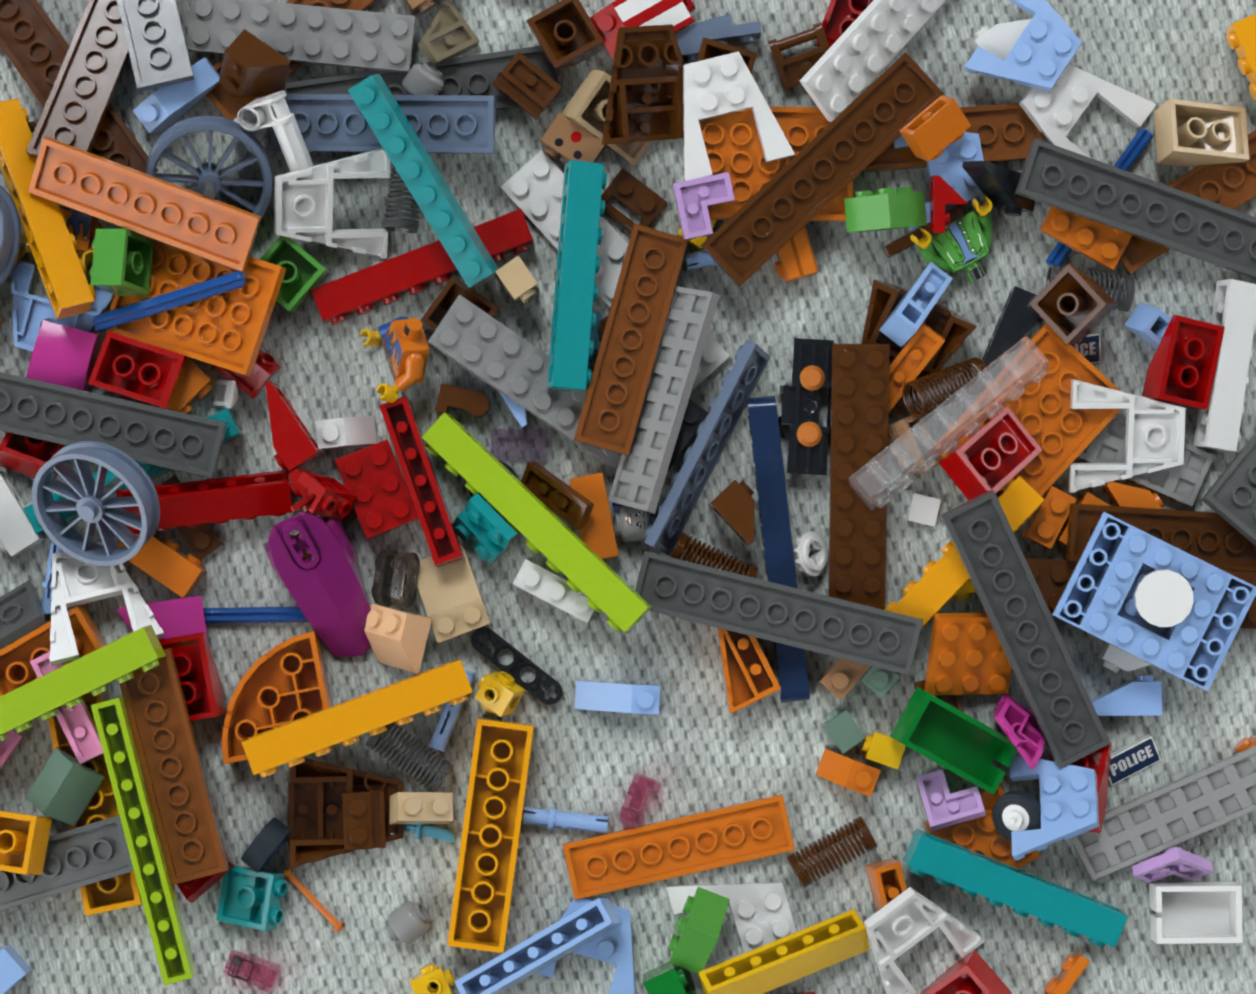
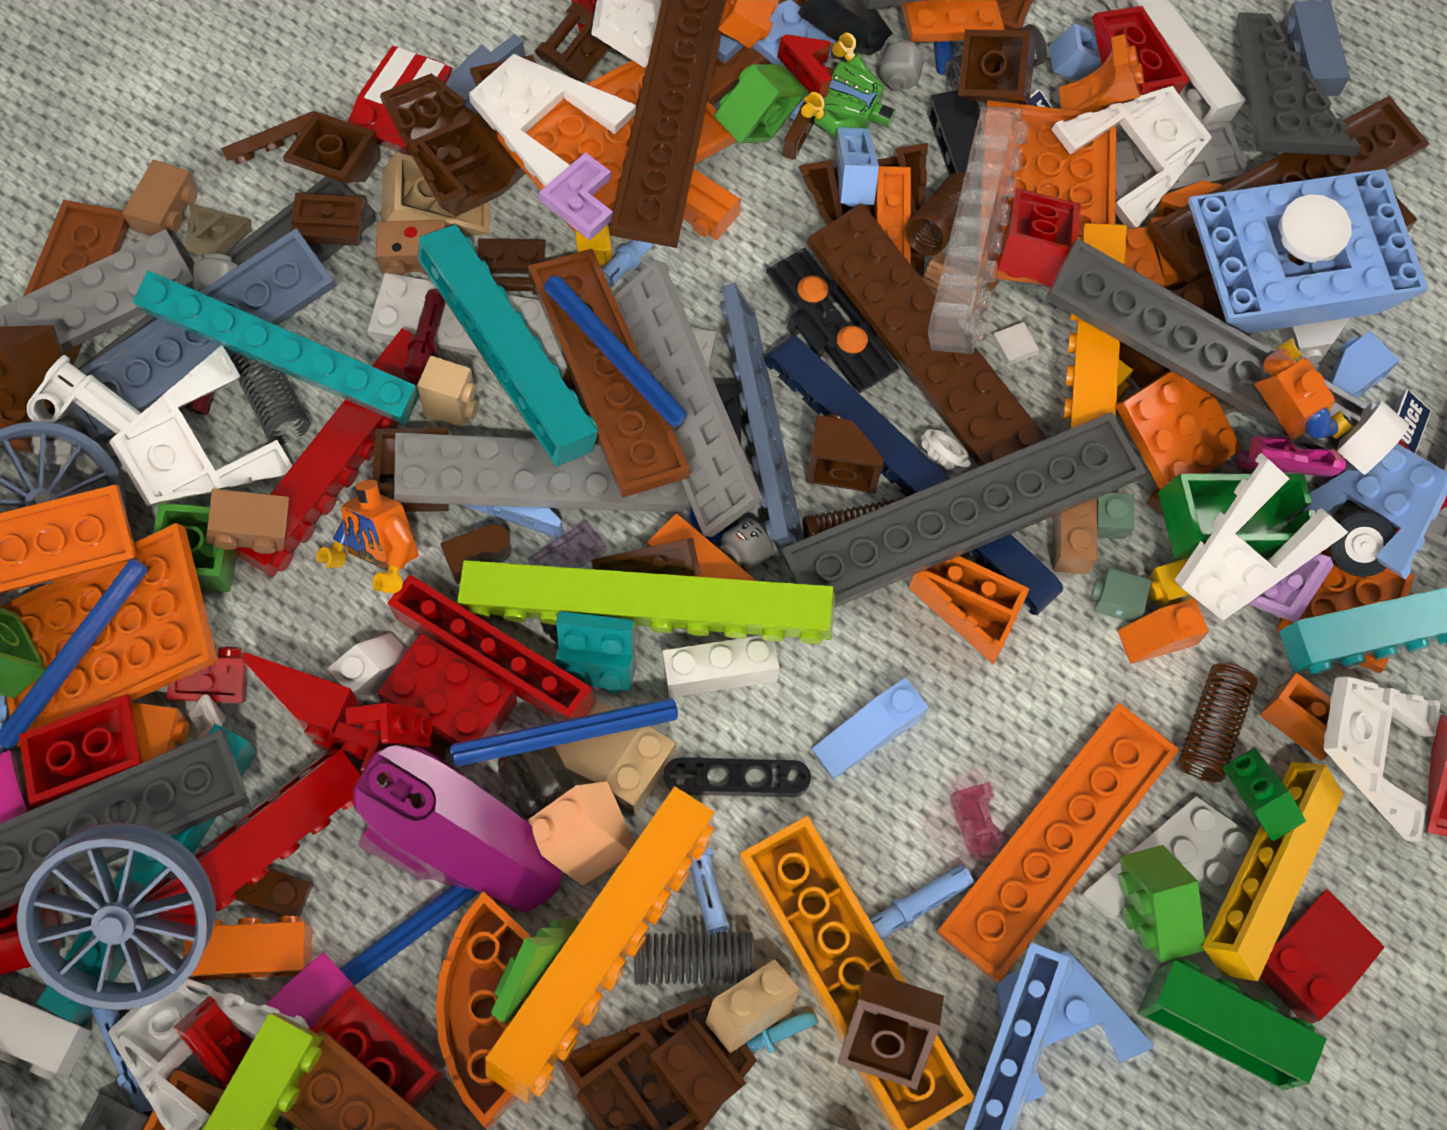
camera: 40 degrees left, 20 degrees down
yellow brick [474,671,525,717] -> none
none -> red hinge [172,996,250,1090]
none -> medium nougat brick [207,488,289,554]
none -> dark red pin [403,289,446,381]
none -> blue axle [450,698,678,767]
none -> bright green slope [491,919,580,1023]
none -> blue axle [544,275,687,427]
none -> reddish brown slope [837,970,944,1090]
none -> light grey head [879,40,924,91]
none -> orange arch [1059,34,1144,113]
none -> white wing [1175,453,1348,621]
none -> green brick [1222,747,1307,842]
none -> orange torso [1254,338,1354,440]
none -> white brick [1337,401,1410,475]

